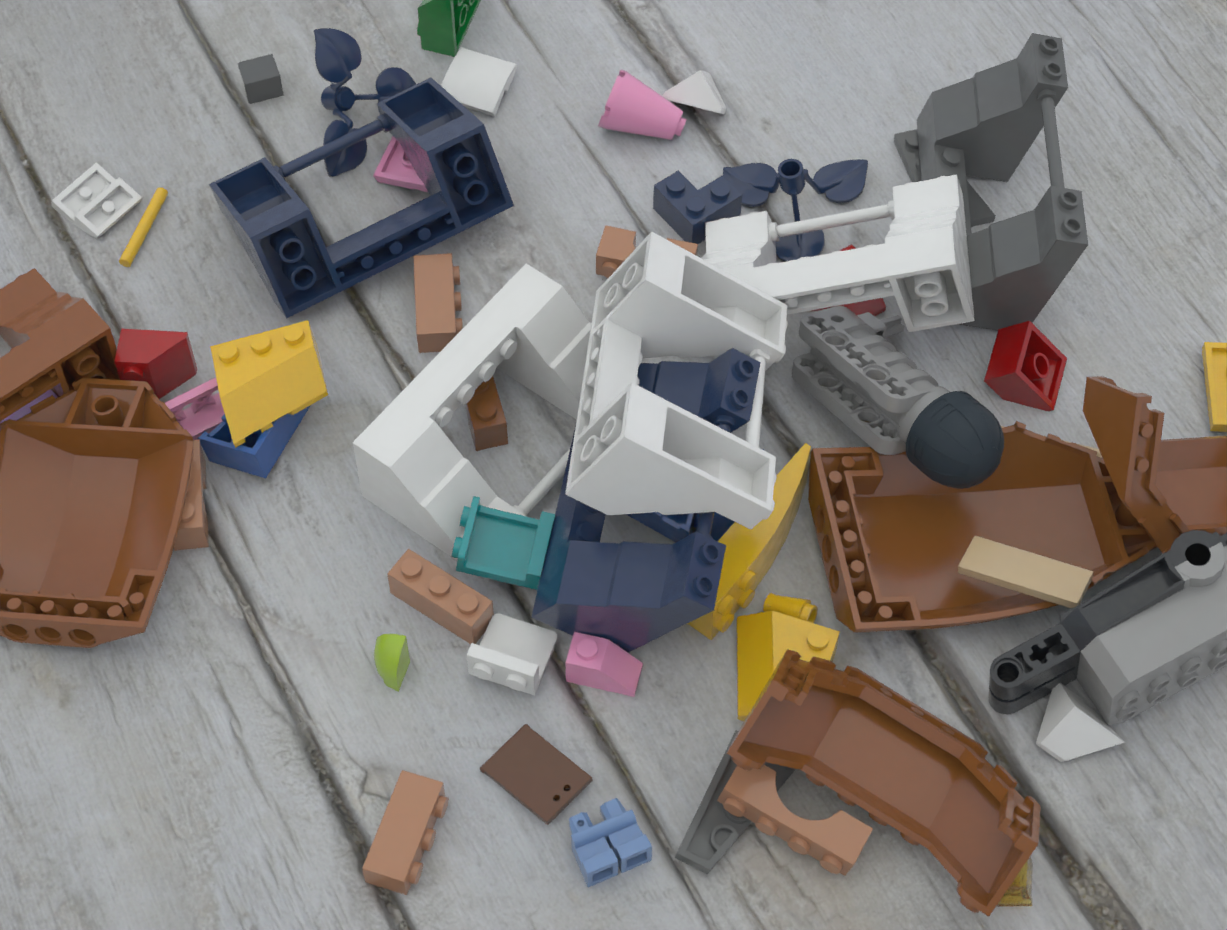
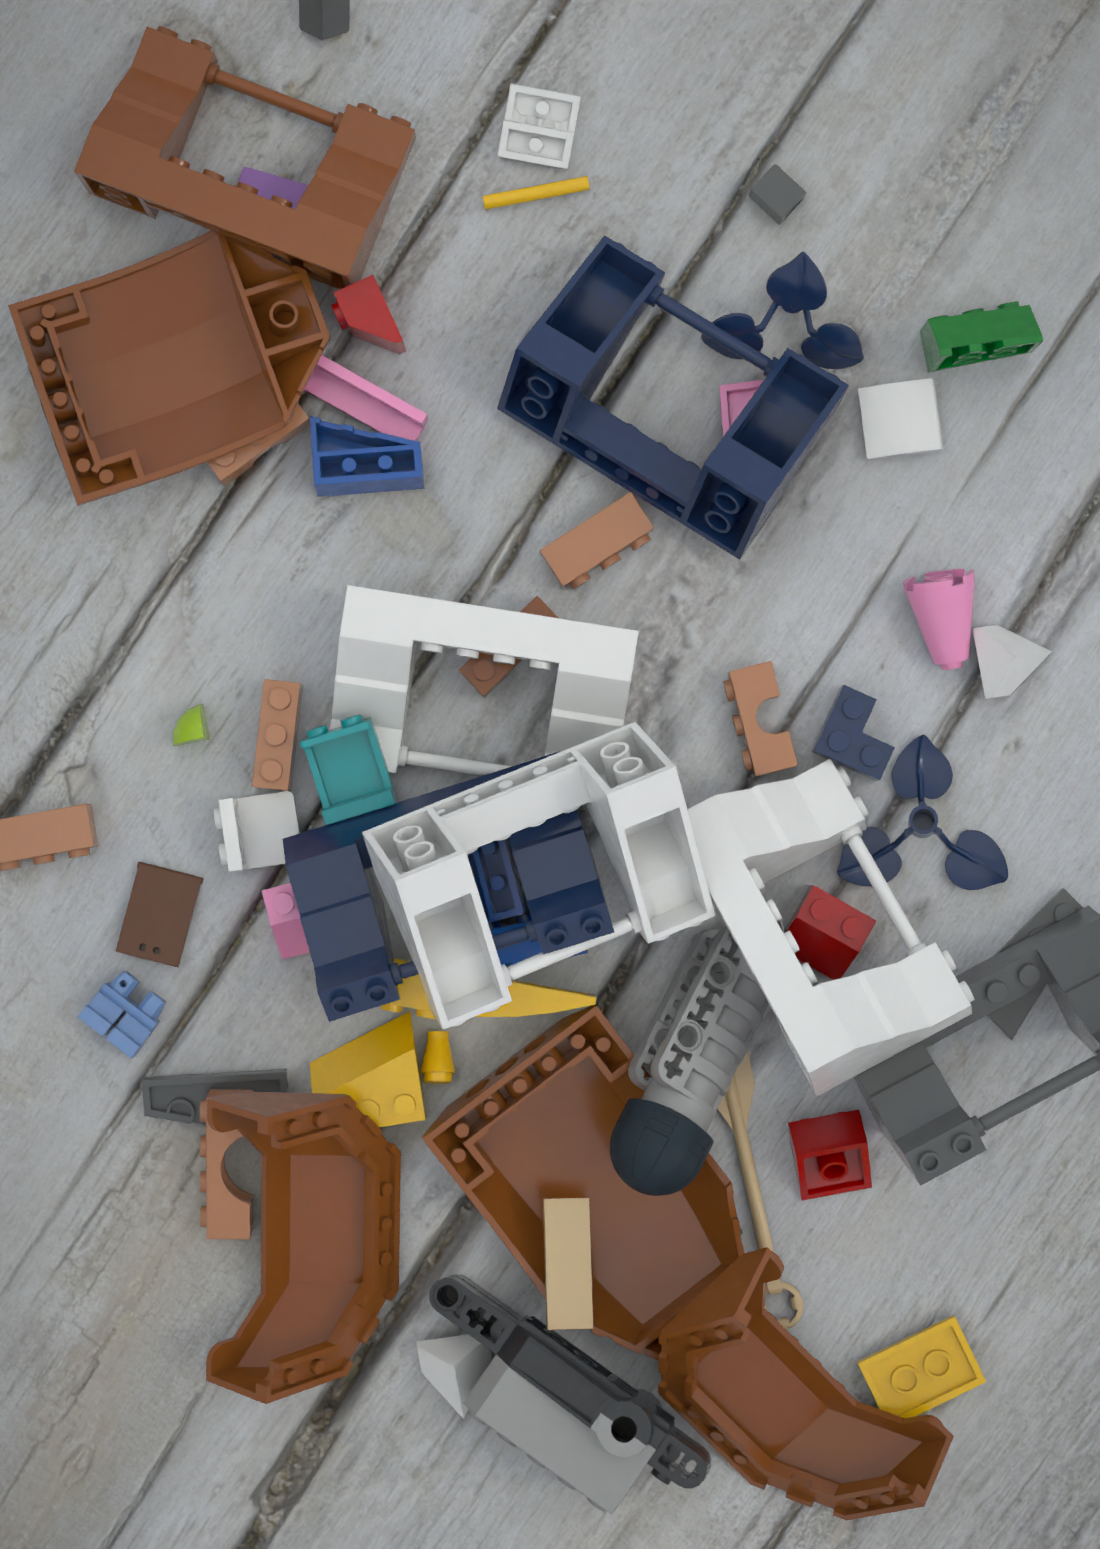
camera: 60 degrees right, 30 degrees up
yellow wedge [210,320,328,448] -> none

